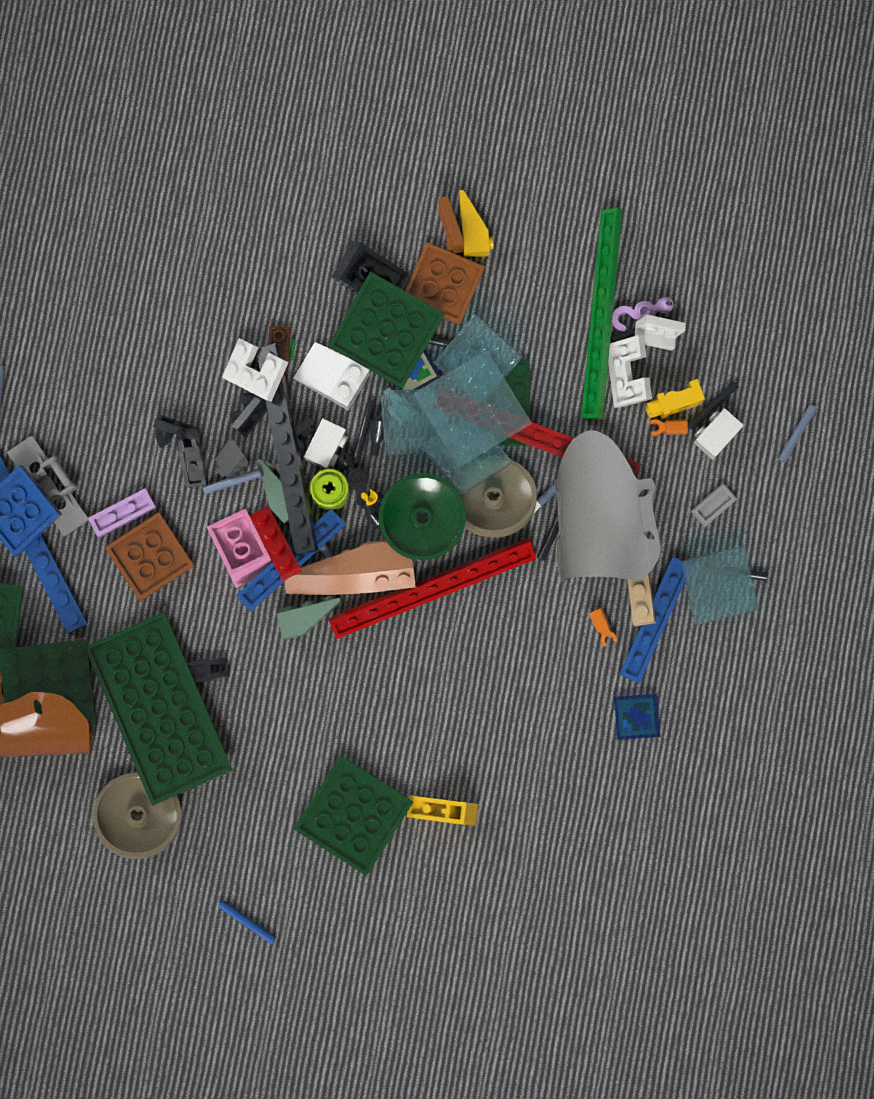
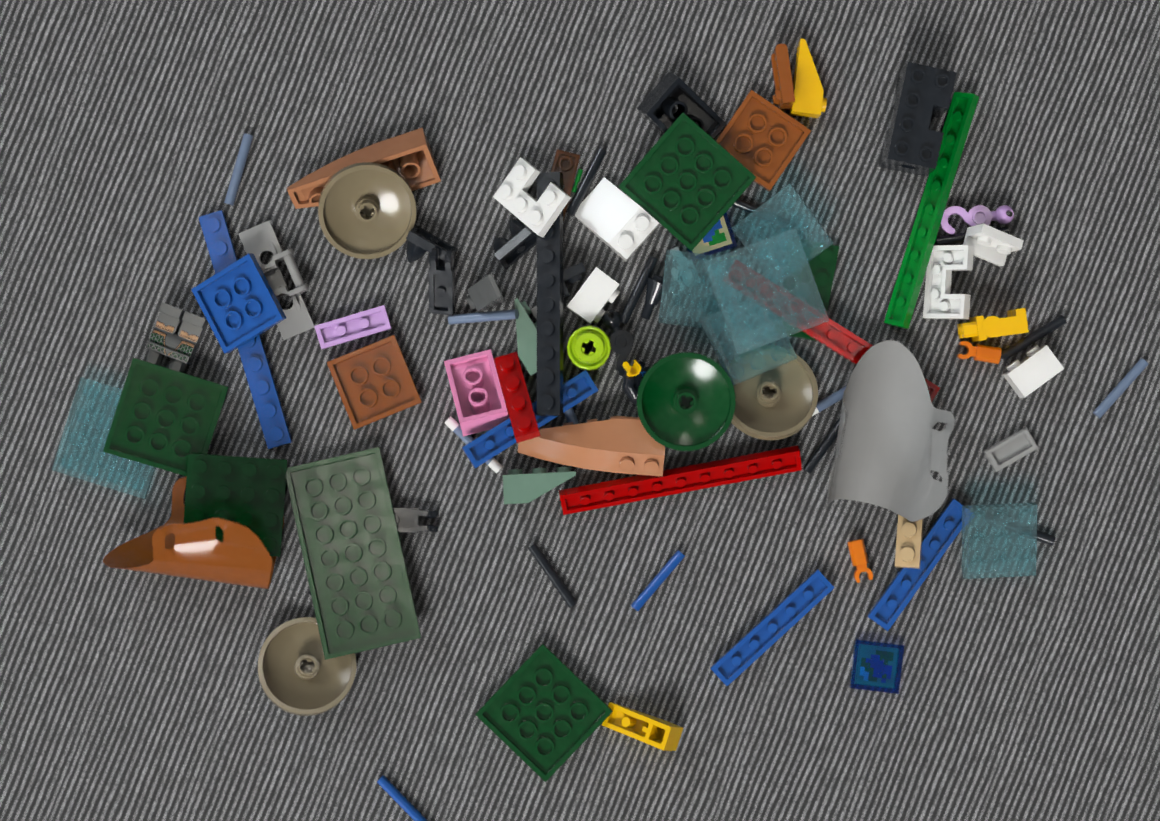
camera: 15 degrees right, 5 degrees up
none -> nougat wedge [287,127,441,209]
none -> dark tan dish [318,162,416,259]
none -> bar [445,416,503,474]
none -> black bar [528,543,577,608]
none -> black bar [566,148,607,216]
none -> blue bar [631,550,685,611]
none -> blue plate [710,569,835,686]
none -> black piece [879,62,957,177]

